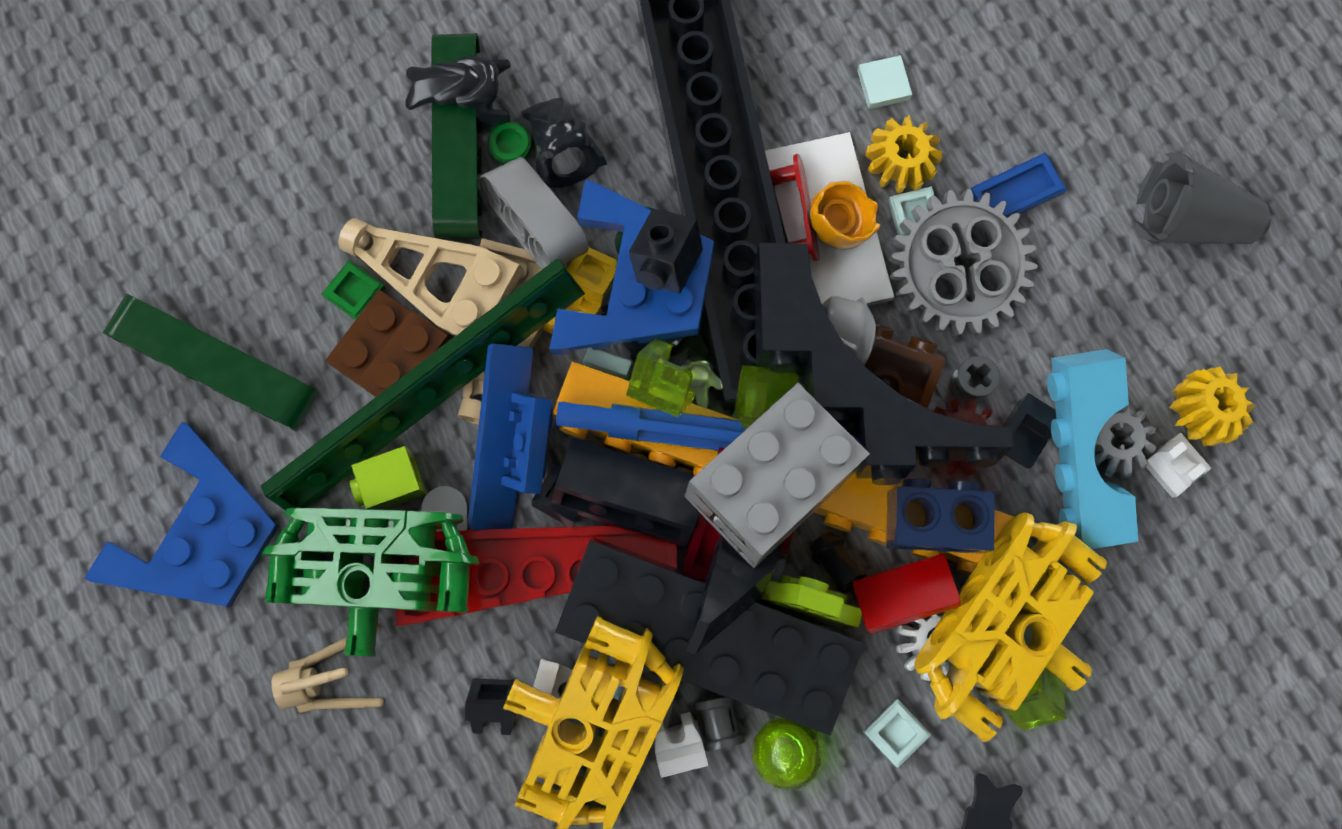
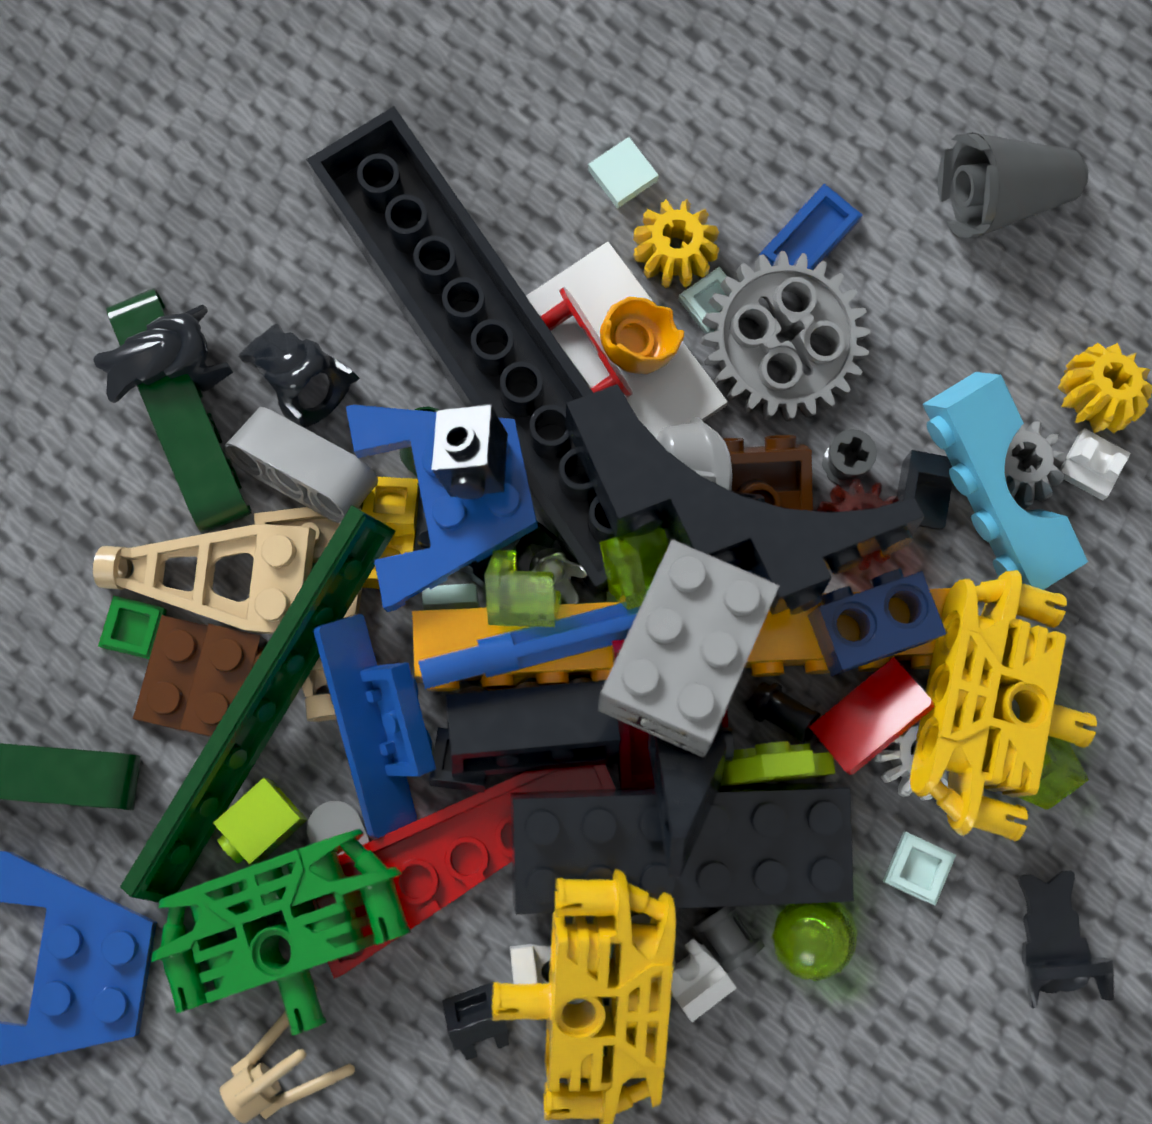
camera: 25 degrees left, 0 degrees up
green tile [487,121,532,165] -> none

